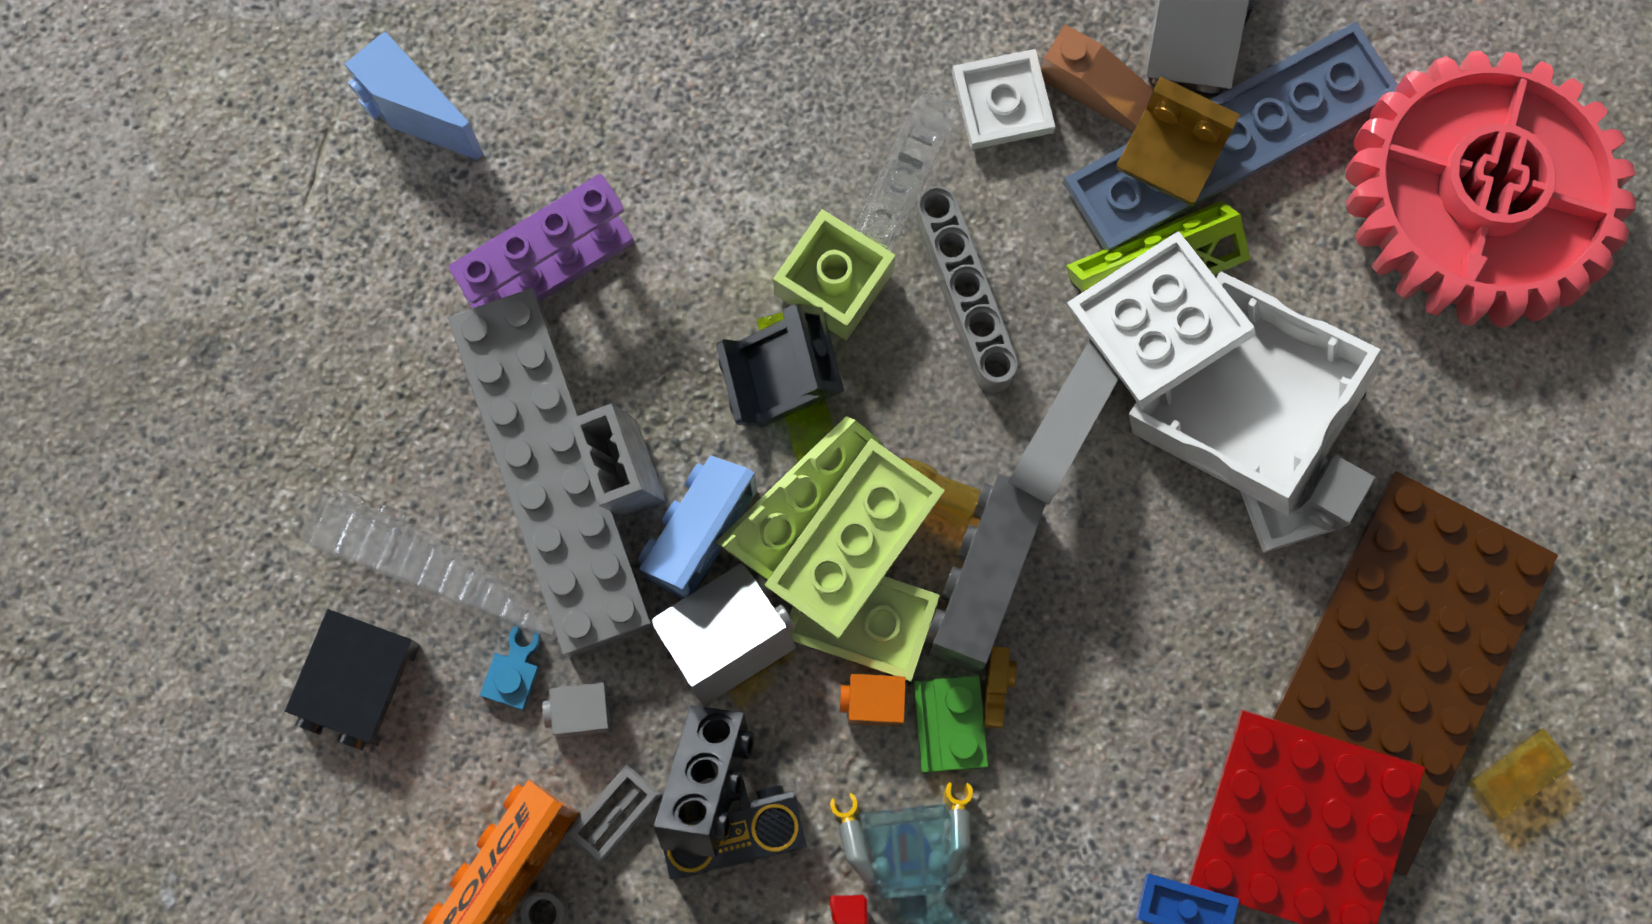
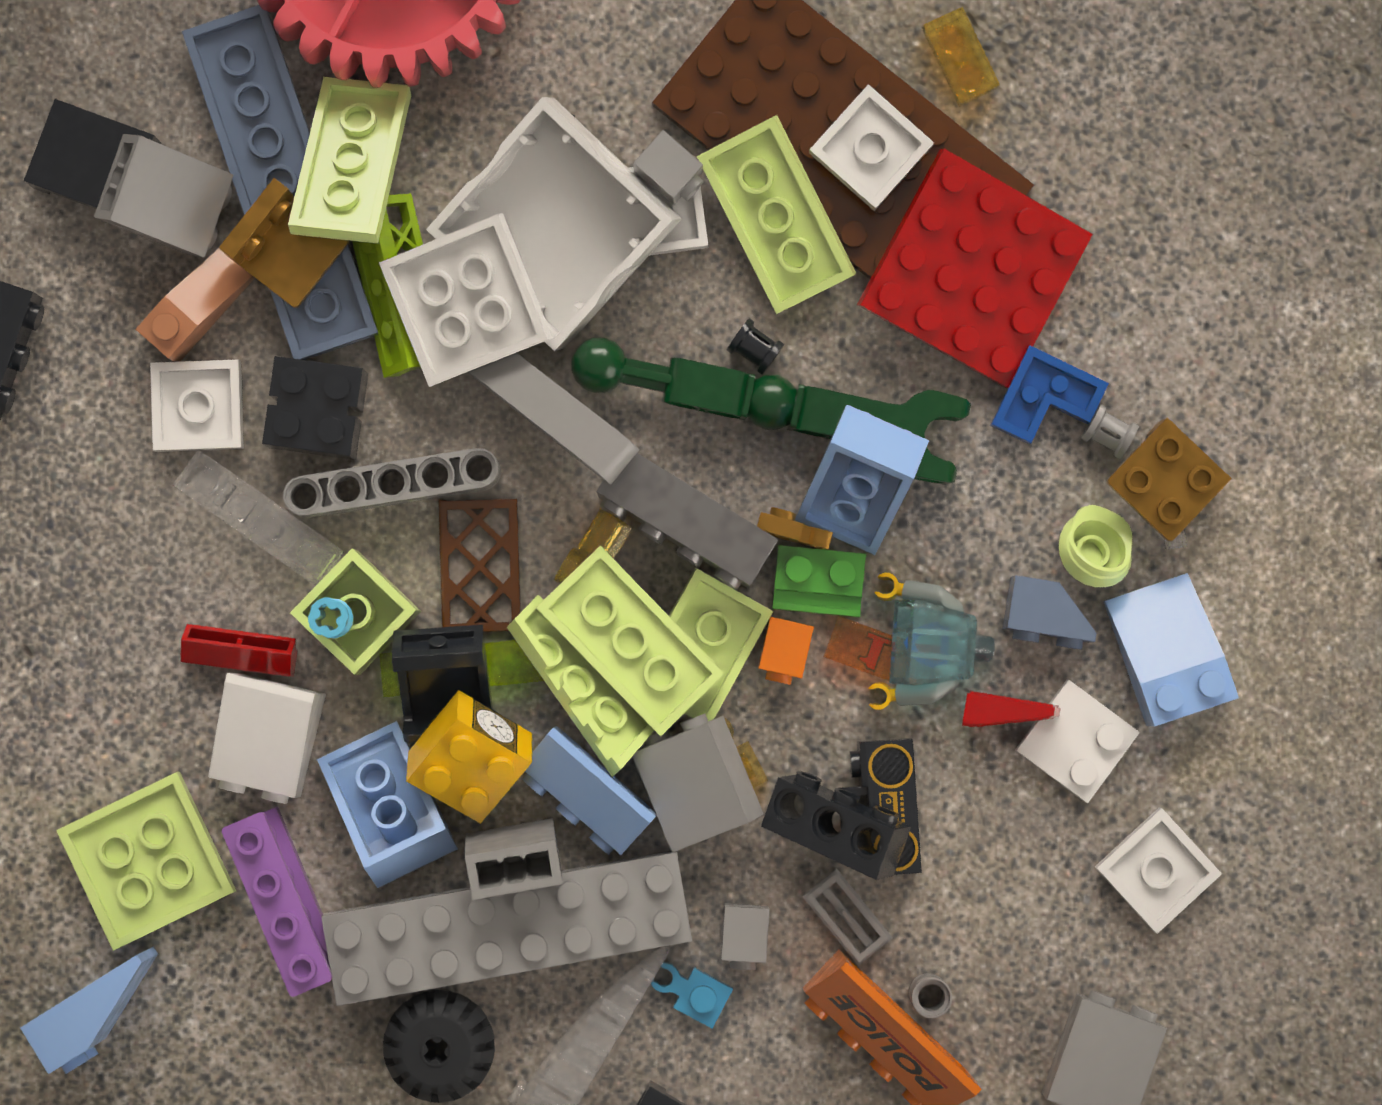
camera: 85 degrees left, 10 degrees up
none -> yellowish green plate [56,771,236,951]
none -> red piece [181,624,298,677]
none -> white slope [208,673,326,804]
none -> black piece [262,356,368,460]
none -> yellowish green plate [288,77,411,243]
none -> medium azure bush [308,597,354,639]
none -> light blue slope [317,721,458,888]
none -> black wheel [383,990,495,1103]
none -> yellow brick [406,690,532,824]
none -> reddish brown window [438,499,521,632]
none -> dark green piece [571,337,971,485]
none -> yellowish green plate [697,115,856,314]
none -> black bush [727,318,784,375]
none -> light blue slope [795,405,929,555]
none -> white plate [809,84,934,211]
none -> clear orange tile [823,616,919,684]

